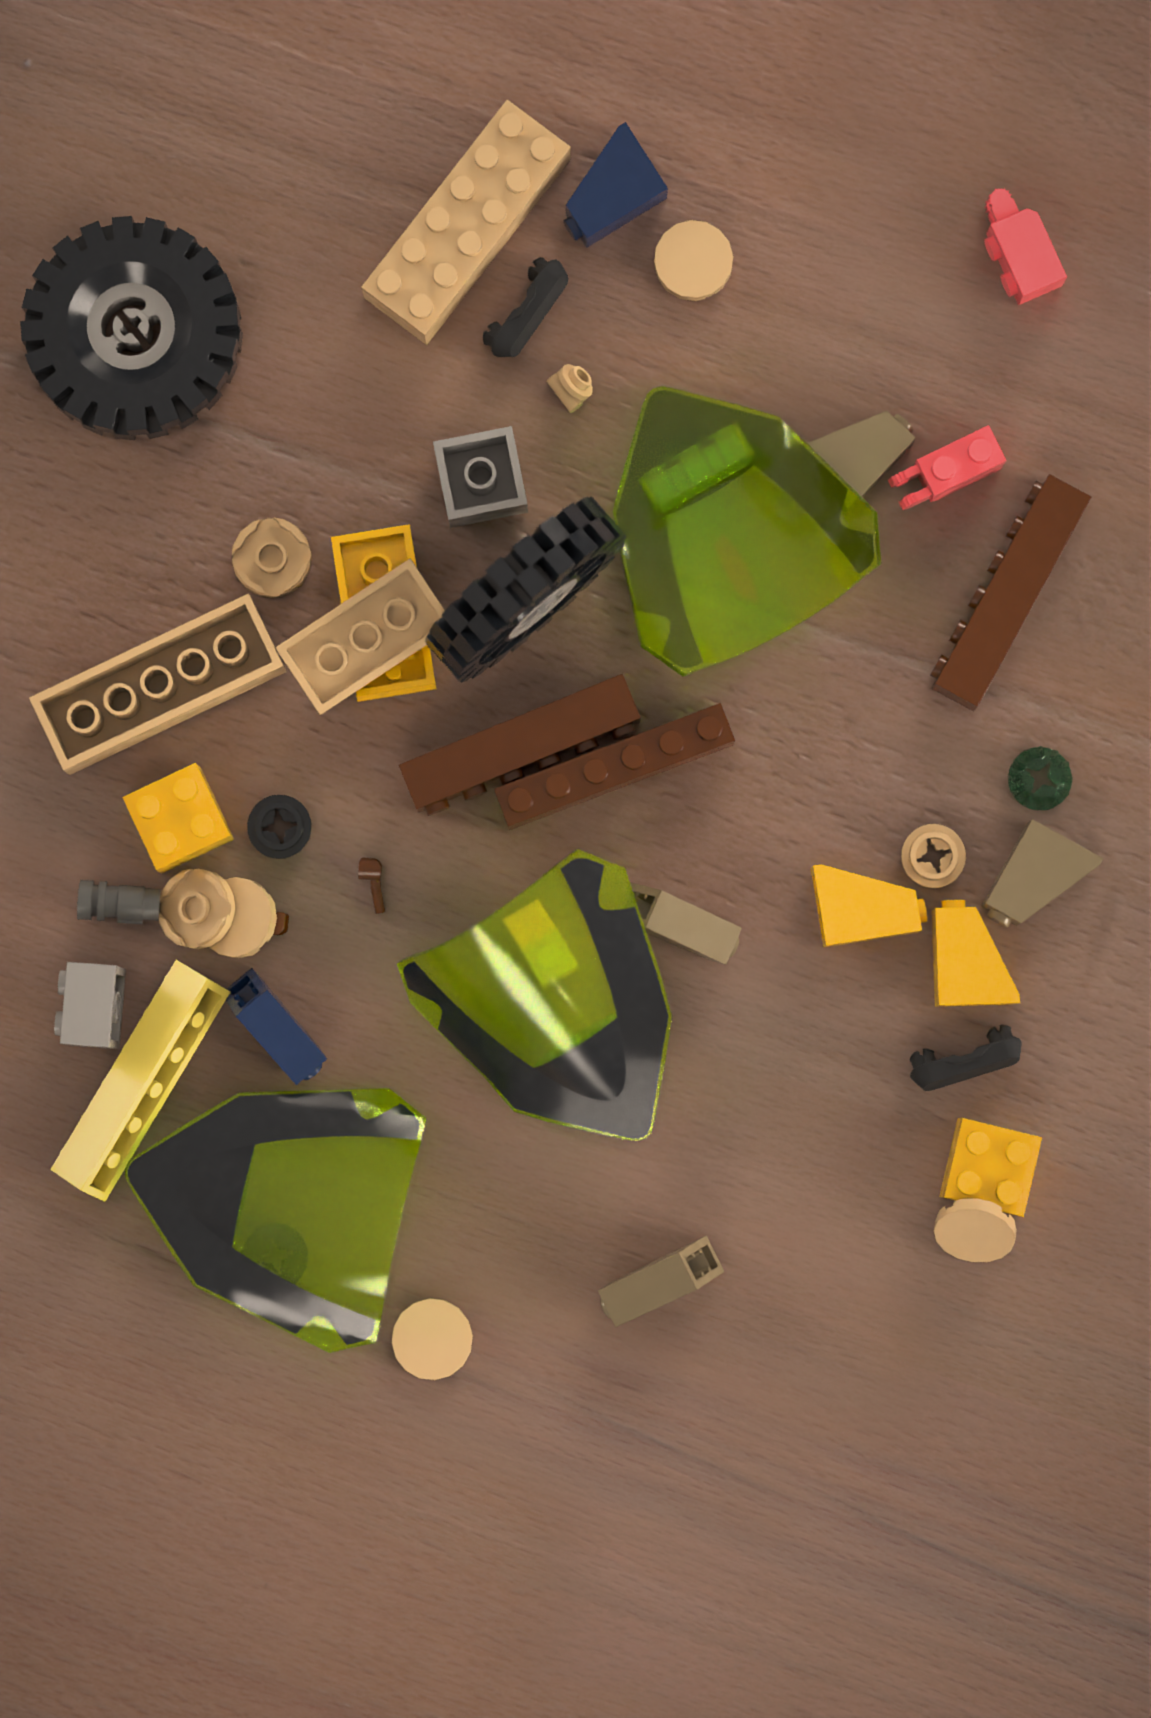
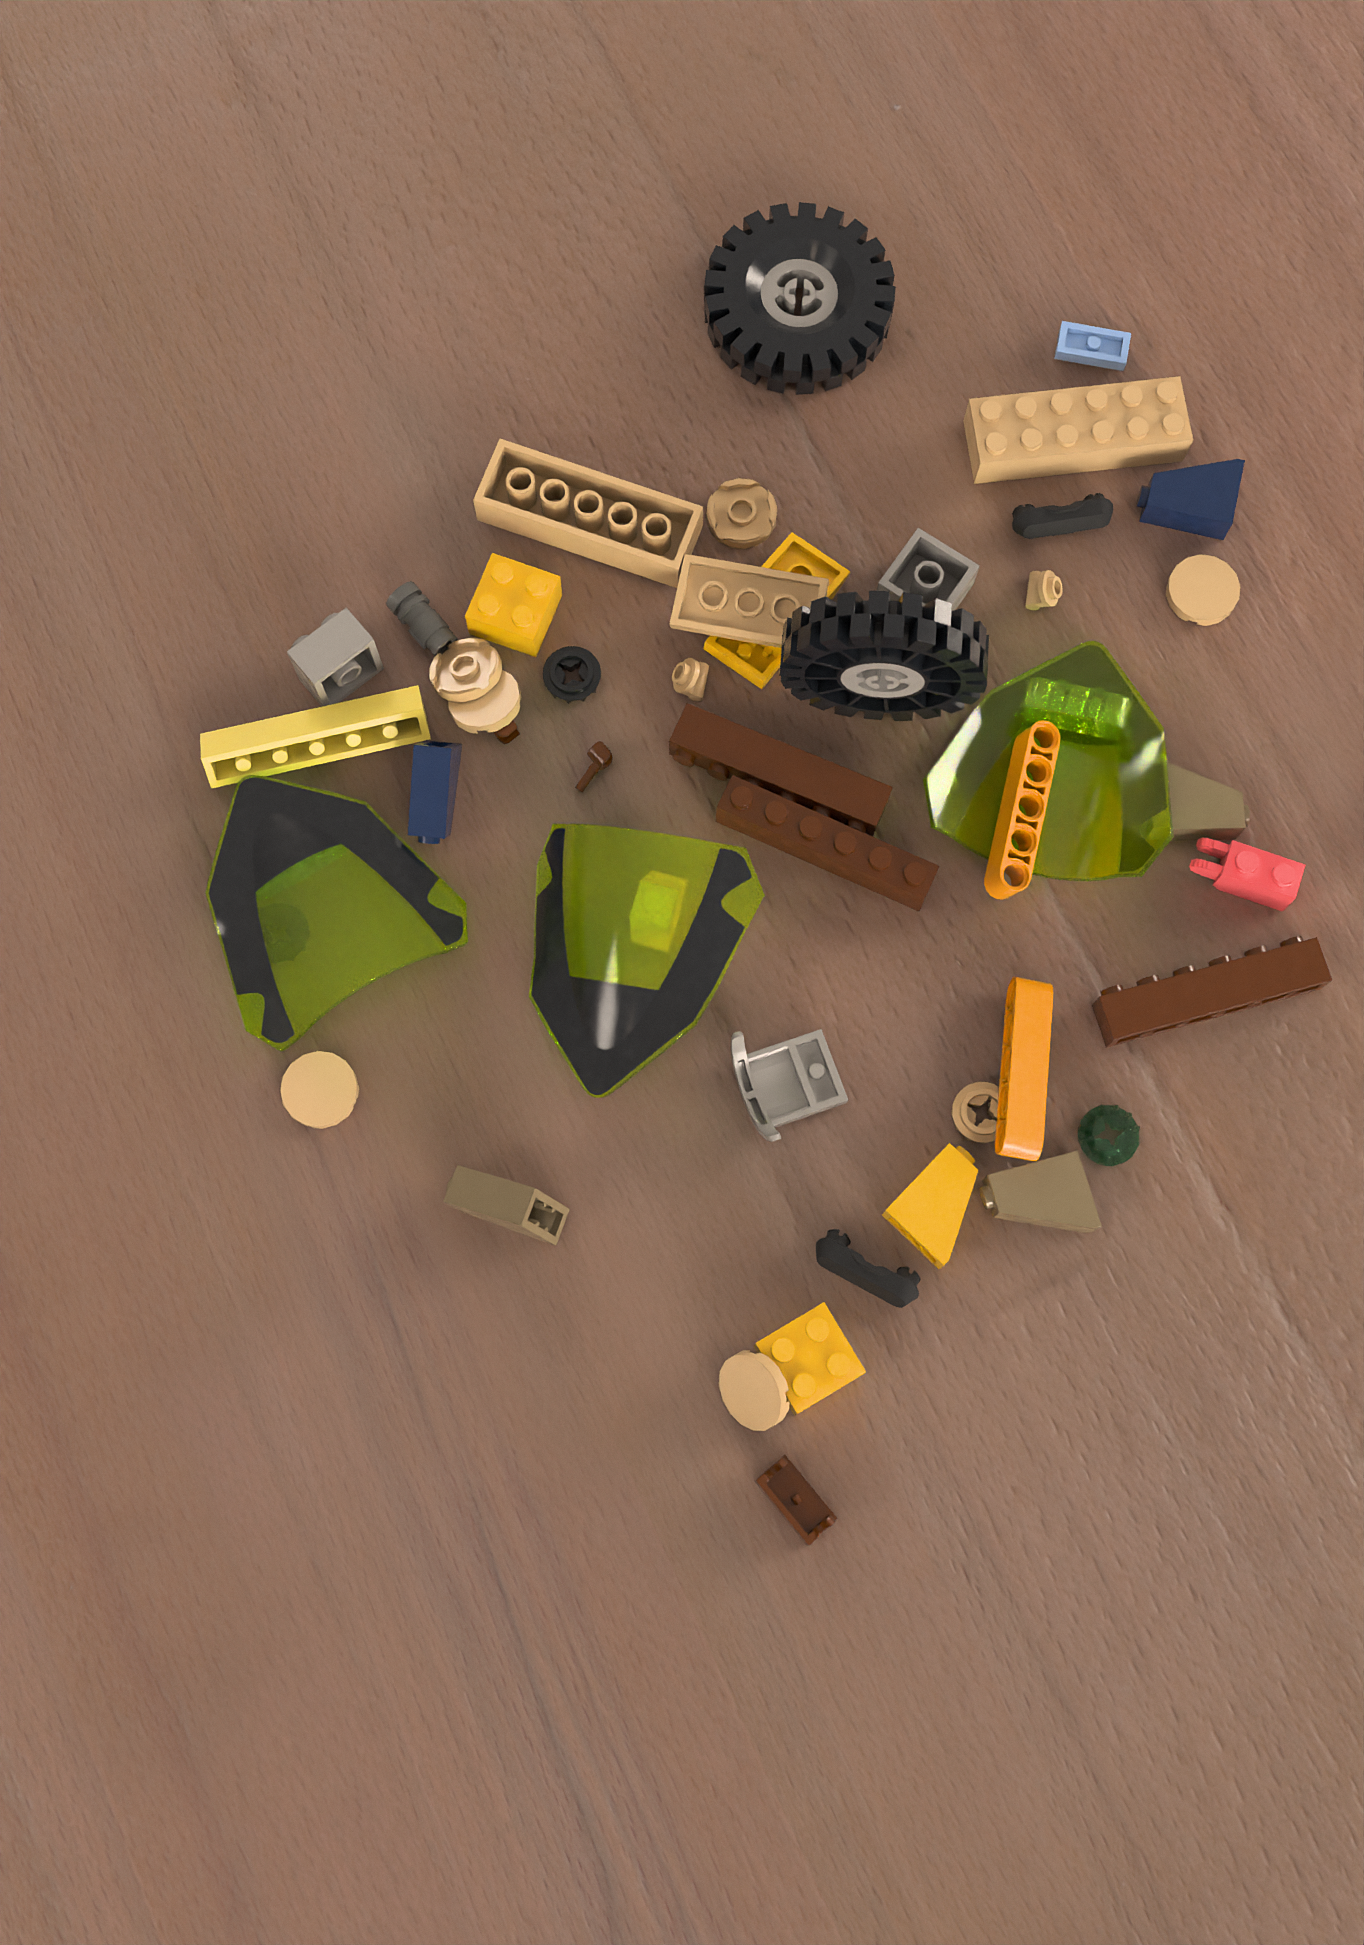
camera: 45 degrees right, 10 degrees down
dark tan slope [618,882,742,965] -> none
yellow slope [810,864,927,948] -> none
none -> tan plate [672,658,709,701]
none -> light grey piece [731,1029,848,1142]
none -> reddish brown hinge [755,1455,837,1546]
none -> light orange beam [984,720,1061,900]
none -> light orange beam [995,976,1053,1162]
none -> light blue plate [1054,321,1131,371]

